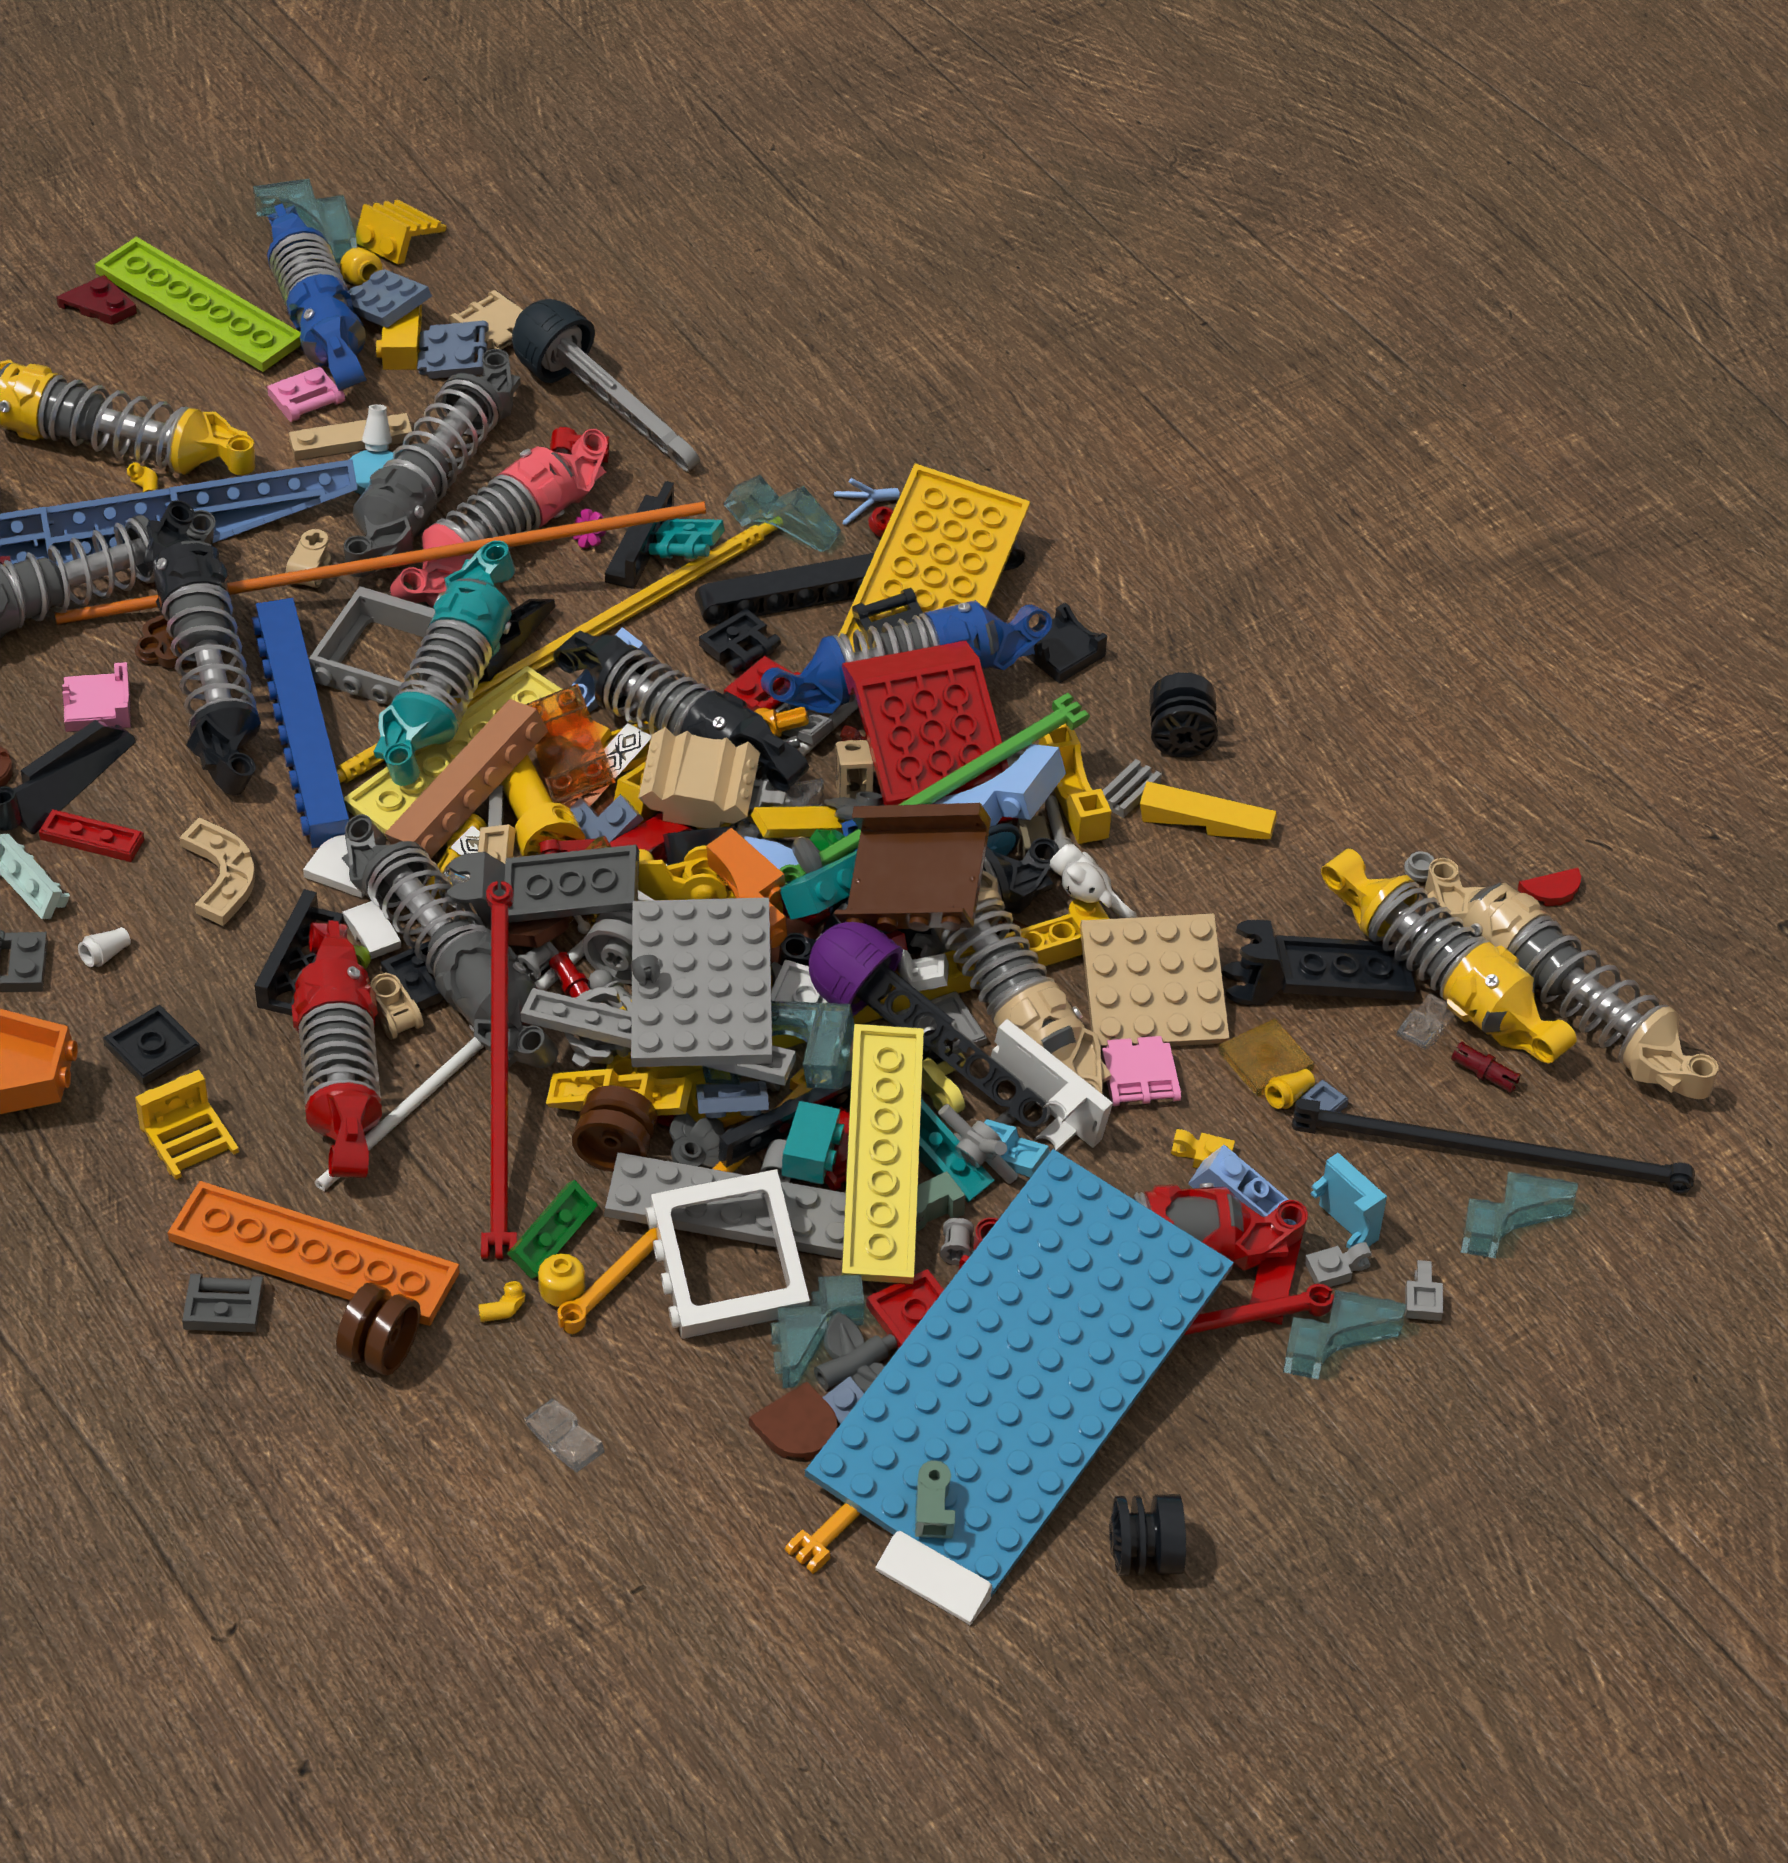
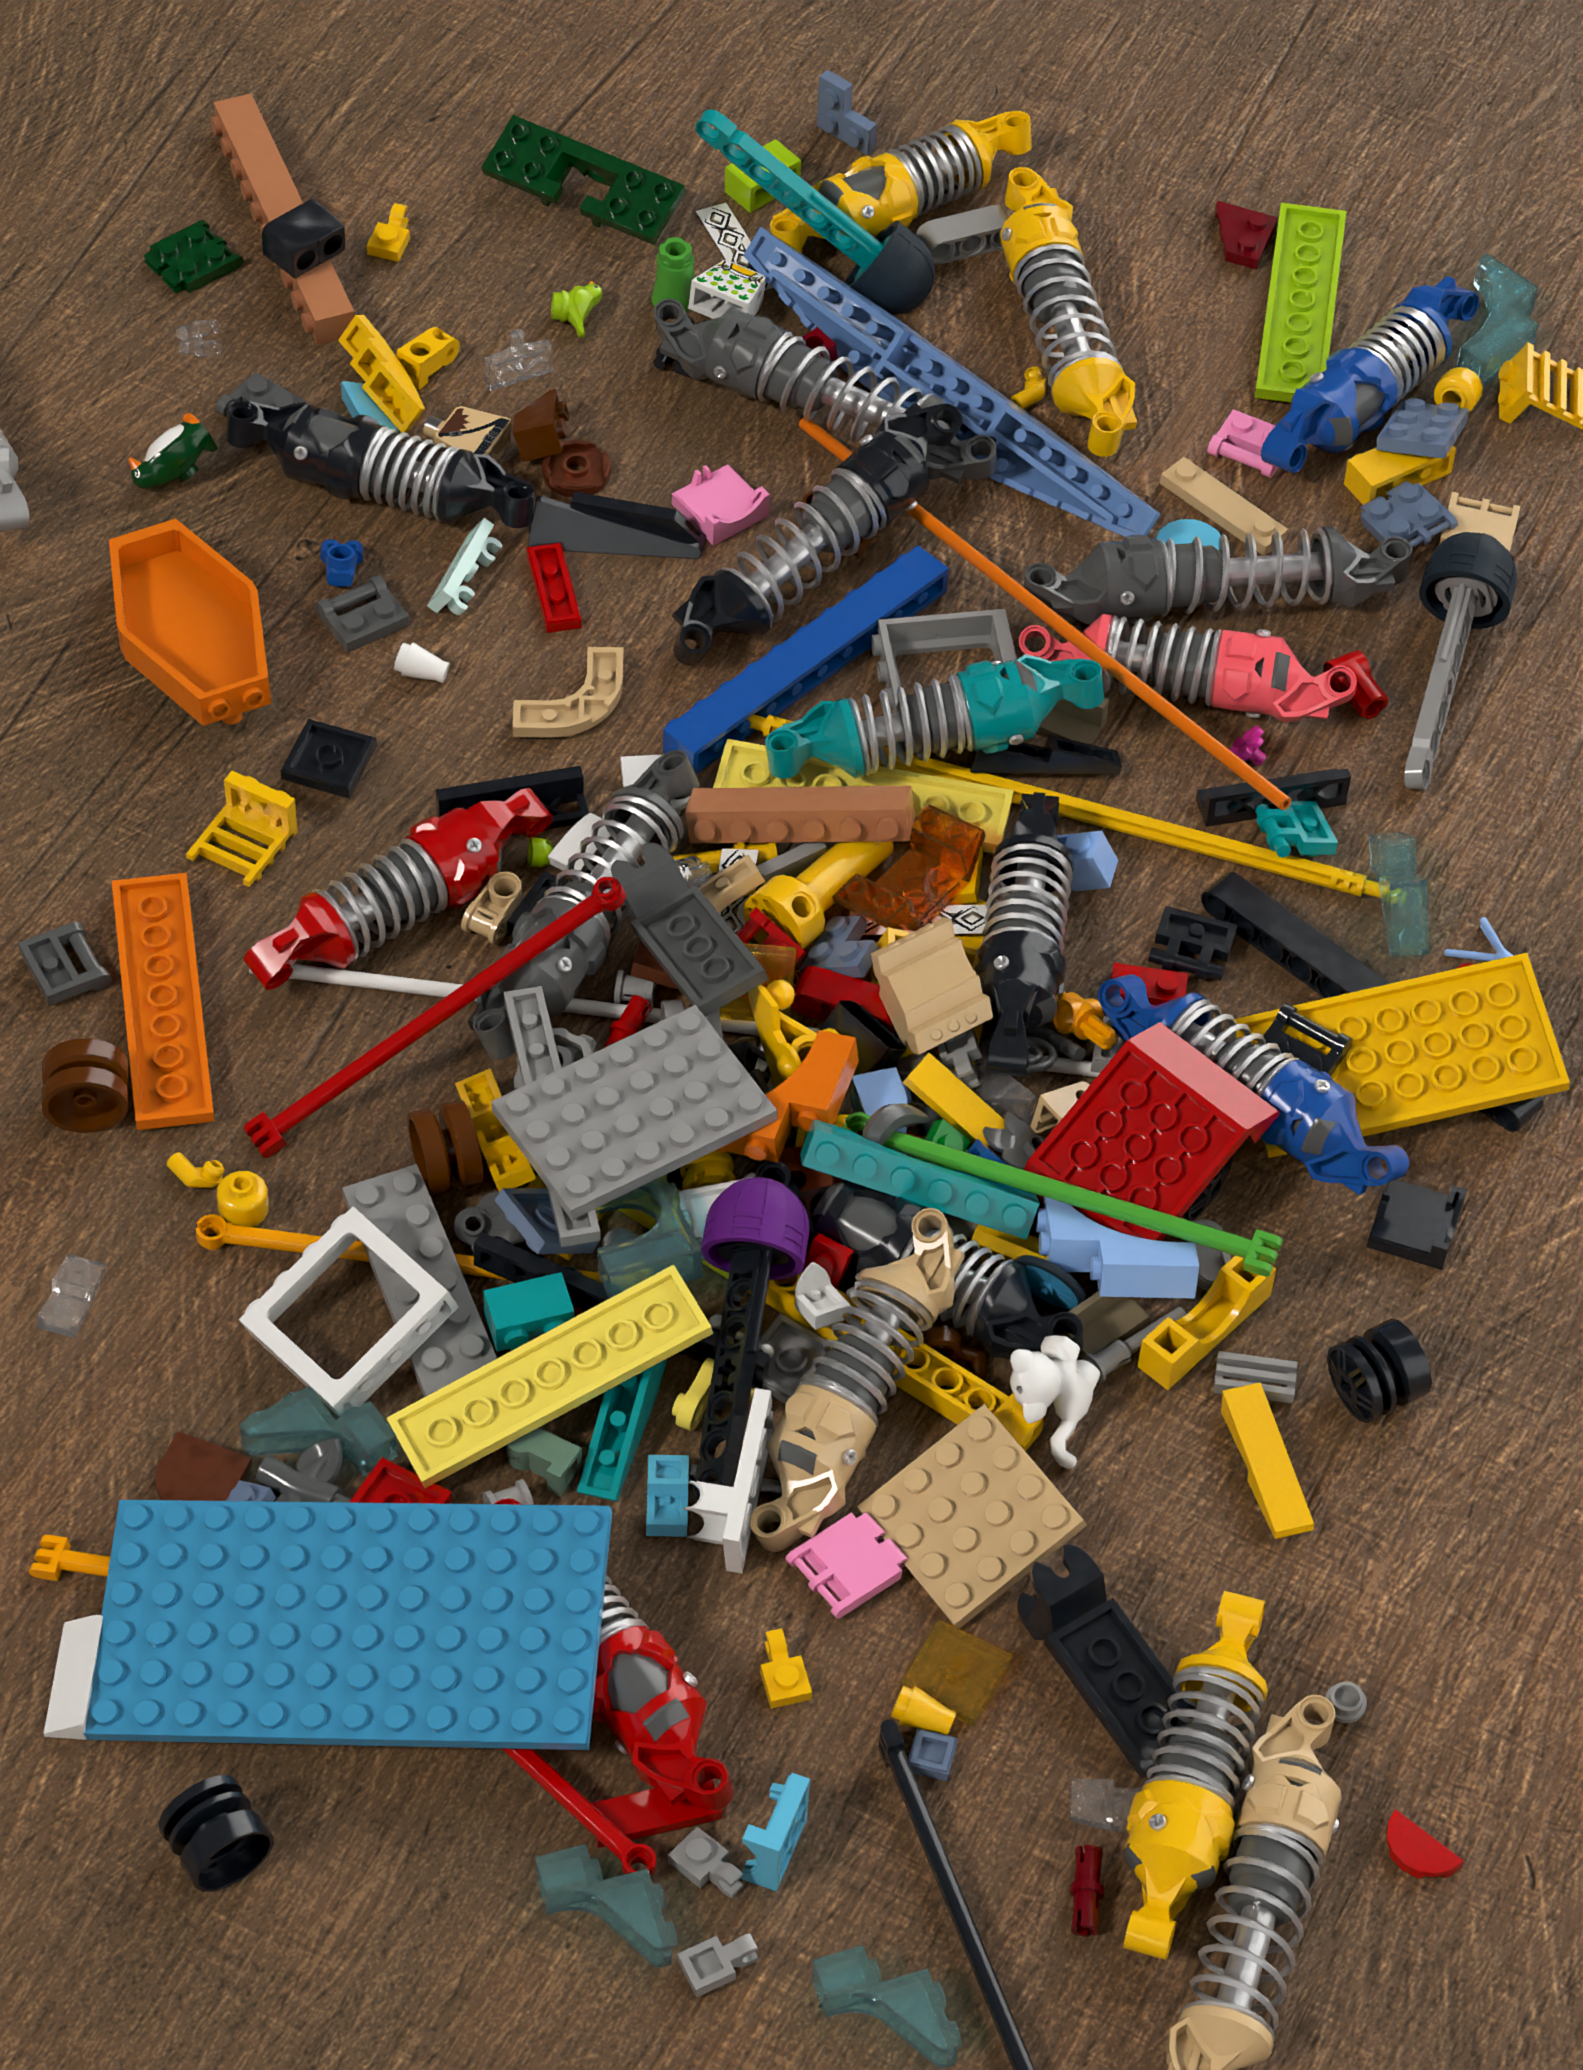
camera: 60 degrees right, 5 degrees up
tan piece [285,529,331,588] -> none
white cone [362,405,392,452] -> none
green plate [507,1180,598,1279] -> none
dark grey hinge [631,955,660,985] -> none
reddish brown panel [835,803,991,932] -> none
sand green leg [915,1460,955,1538] -> none
light grey bar [938,1104,1018,1184] -> none
light blue slope [1188,1145,1296,1225] -> none

